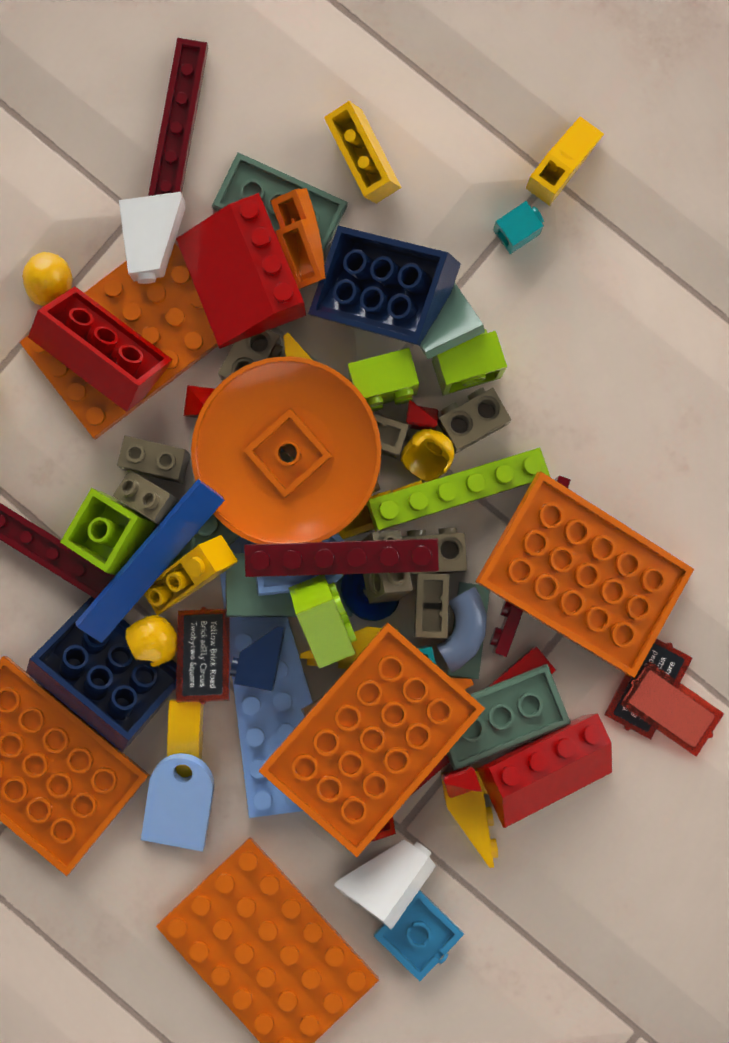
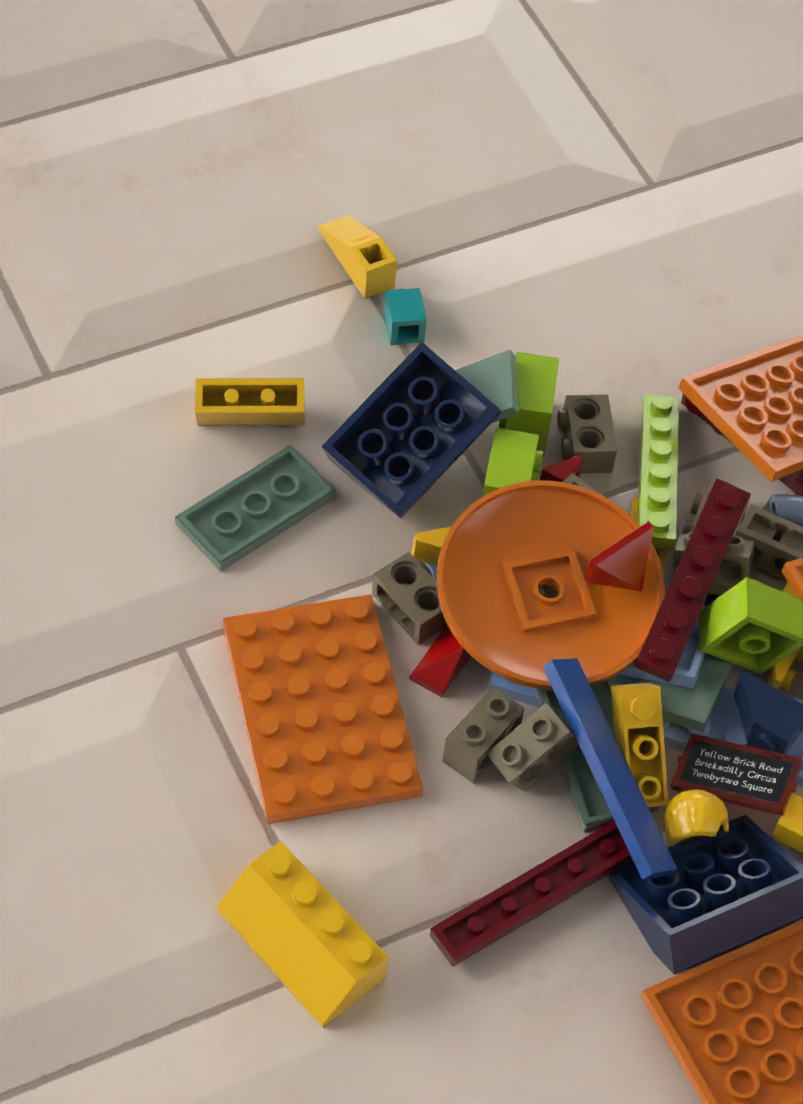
camera: 70 degrees left, 30 degrees down
yellow hair [22,252,73,306] -> none
red slope [28,286,173,412] -> none
lime brick [60,488,156,575] -> none
white slope [119,192,186,284] -> none
dark red plate [148,38,208,196] -> none
red slope [176,193,306,349] -> none
orange slope [270,188,325,289] -> none
yellow hair [401,429,455,481] -> none
none -> red slope [584,521,654,592]

